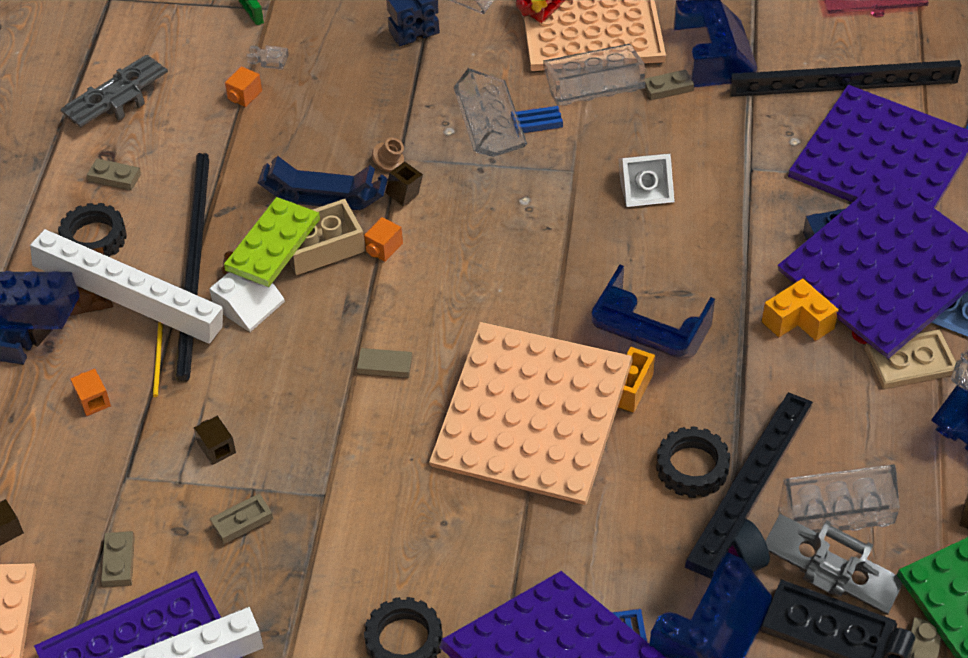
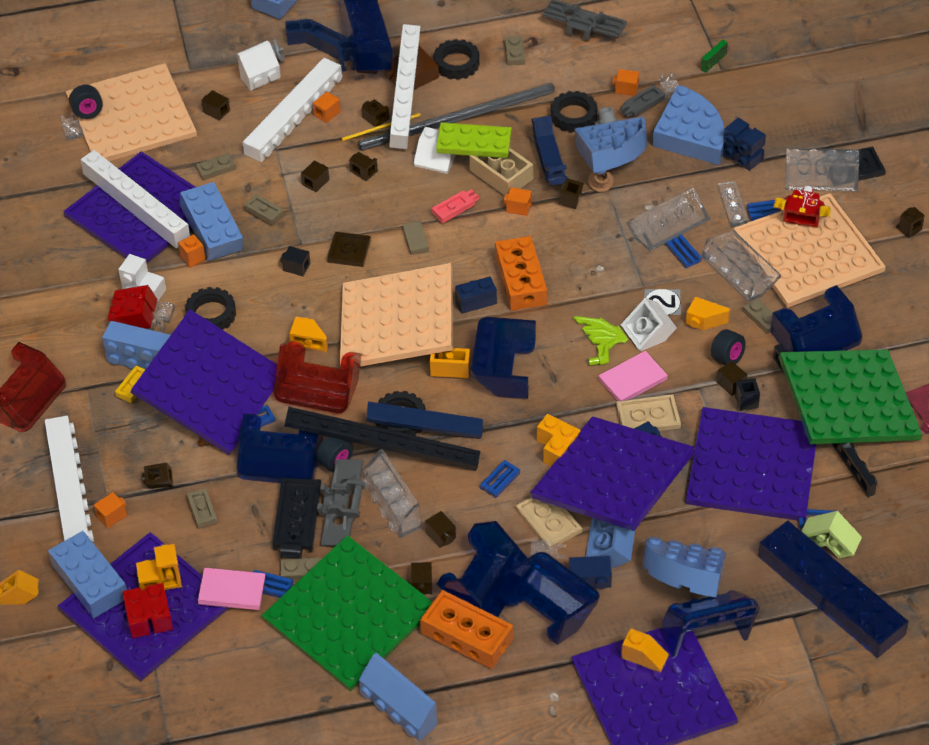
camera: 70 degrees right, 0 degrees up
none -> orange brick [178,234,206,268]
none -> medium blue brick [180,182,243,261]
none -> white brick [243,58,342,162]
none -> clear red windscreen [274,340,362,413]
none -> black brick [280,246,311,277]
none -> light orange slope [289,317,328,352]
none -> dark brown tile [327,231,371,267]
none -> dark brown brick [349,152,378,181]
none -> dark brown brick [361,99,389,127]
none -> dark blue tile [365,401,483,439]
none -> dark brown brick [425,511,456,548]
none -> coral hinge [431,189,479,223]
none -> dark blue brick [455,276,497,314]
none -> blue tile [480,460,520,498]
none -> orange brick [495,236,547,311]
none -> black tyre [551,91,598,133]
none -> lime animal [573,316,628,366]
none -> medium blue brick [575,117,647,174]
none -> light grey piece [595,107,619,125]
none -> bright pink tile [598,351,668,401]
none -> tan tile [616,394,681,431]
none -> dark grey hinge [620,85,665,117]
none -> sticker [644,289,681,315]
none -> medium blue brick [653,85,724,165]
none -> light orange slope [686,297,730,330]
none -> black wheel [711,329,746,365]
none -> dark brown brick [717,361,748,396]
none -> clear plate [718,181,749,228]
none -> black brick [735,378,760,410]
none -> blue tile [747,200,782,221]
none -> green plate [778,349,923,444]

